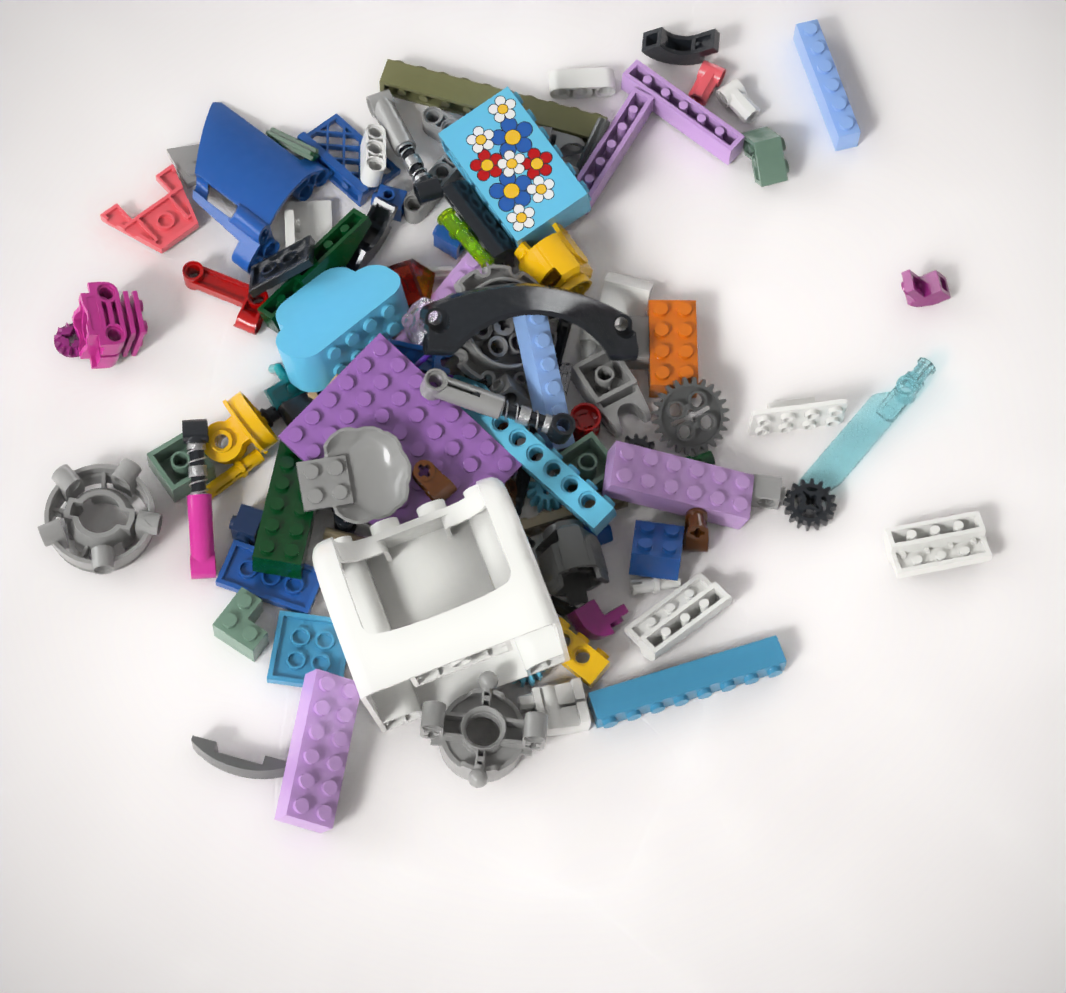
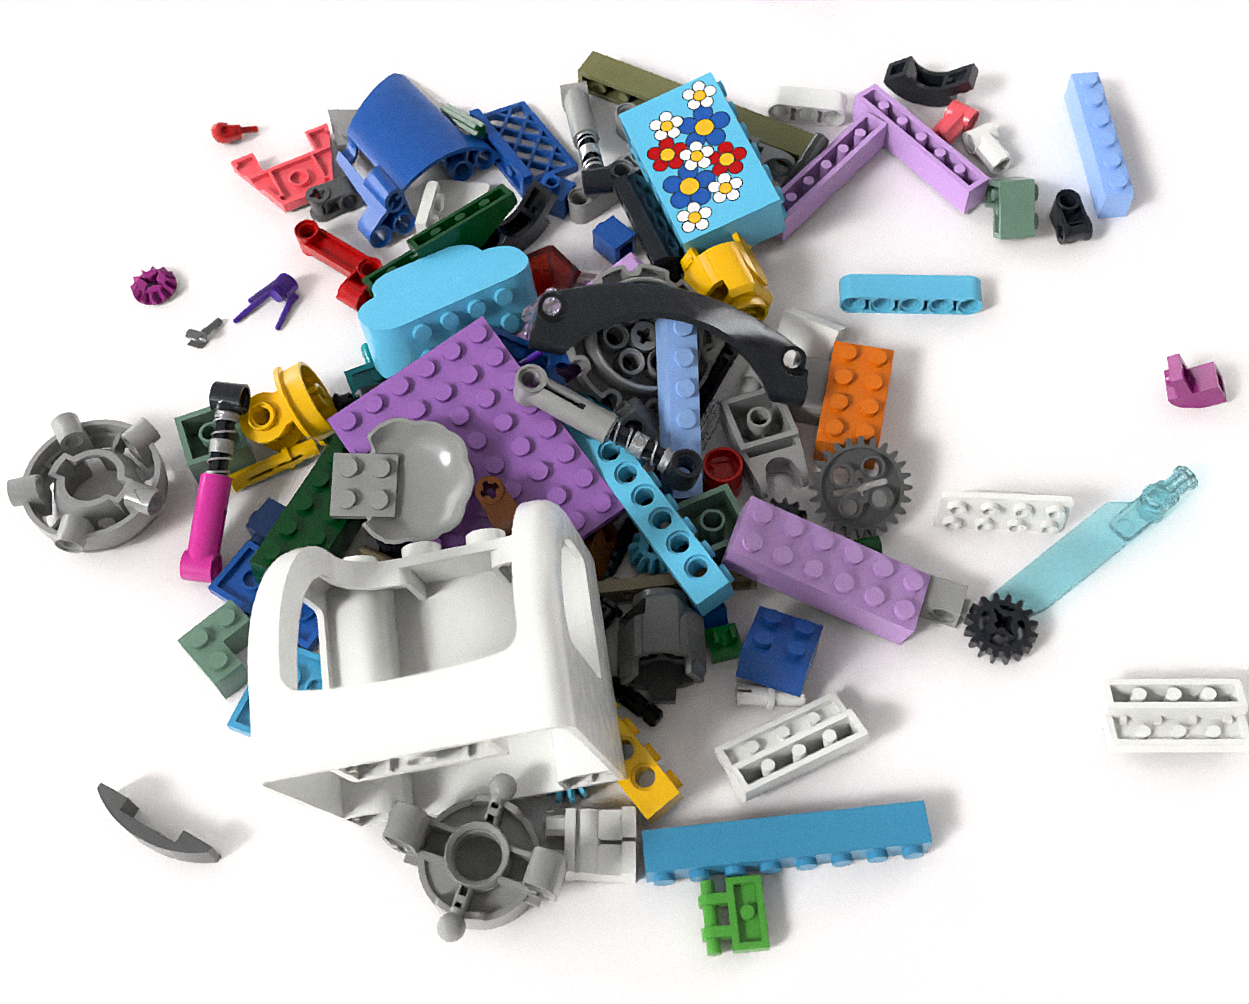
camera: 20 degrees right, 5 degrees down
dark pink piece [72,282,148,369] -> none
black tile [249,235,315,298] -> none
lavender brick [274,669,360,833] -> none
white beam [360,123,386,187] -> none
clear neon green pin [437,208,494,269] -> none
magenta brick [566,599,629,640] -> none
reddish brown piece [683,508,709,552] -> none
none -> dark grey hand [185,317,223,348]
none -> red piece [210,122,258,144]
none -> dark purple plant [233,273,299,331]
none -> dark grey piece [305,176,362,222]
none -> bright green plate [698,874,770,956]
none -> green tile [705,622,743,664]
none -> medium azure beam [839,274,983,315]
none -> black piece [1049,189,1093,245]

